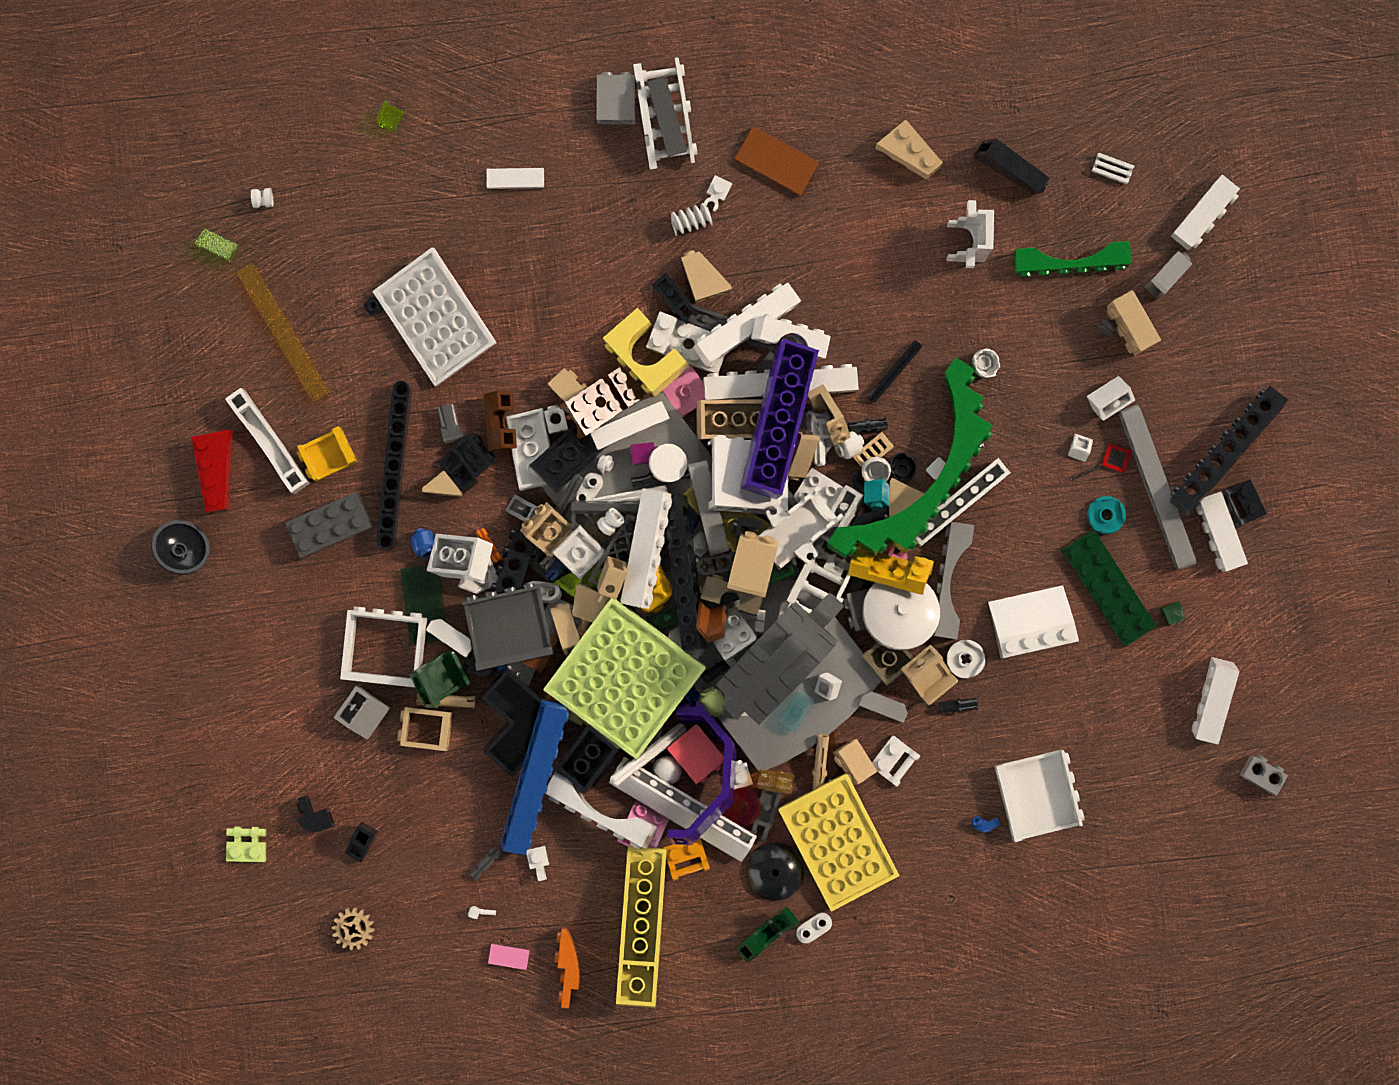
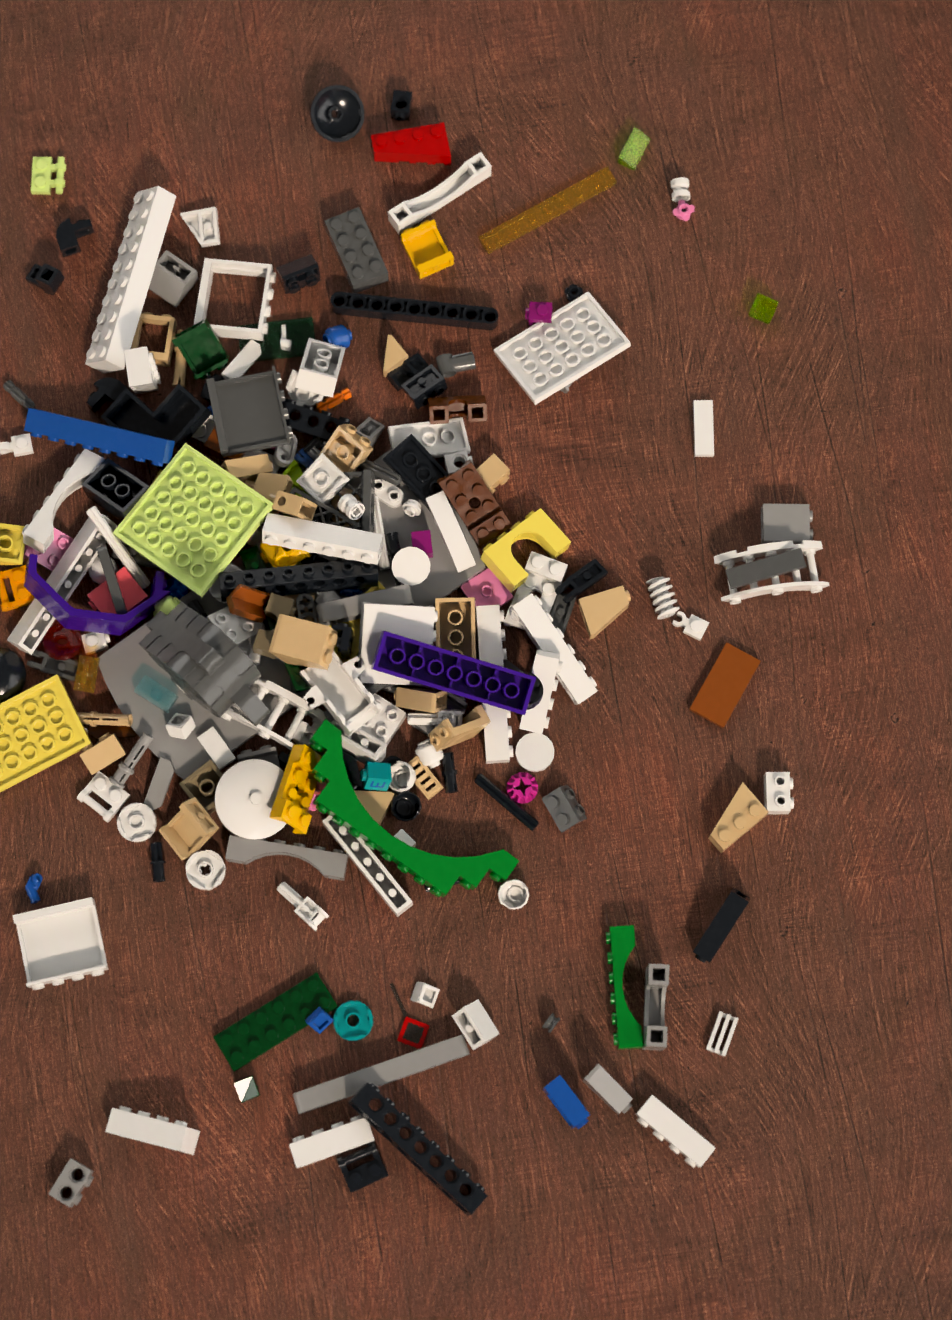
camera: 85 degrees right, 10 degrees down
white piece [946,200,994,268] -> none
white slope [988,585,1079,658] -> none
tan brick [1106,290,1161,356] -> none
none -> white brick [85,186,176,373]
none -> black brick [86,377,129,413]
none -> dark grey beam [97,545,128,615]
none -> light grey pin [109,731,154,789]
none -> white tile [117,802,157,843]
none -> white wedge [124,346,161,394]
none -> white wing [180,207,221,248]
none -> white tile [197,727,236,770]
none -> black slope [276,254,321,294]
none -> white connector [277,882,329,931]
none -> white hand [280,325,292,351]
none -> blue tile [305,1006,334,1034]
none -> black brick [390,90,413,121]
none -> dark pink gear [507,772,538,804]
none -> white tile [515,732,555,772]
none -> magenta bracket [525,302,553,326]
none -> dark grey bracket [542,785,587,833]
none -> blue window [542,1075,590,1129]
none -> light grey arch [642,964,670,1051]
none -> bright pink plate [673,200,695,221]
none -> white brick [763,772,794,814]

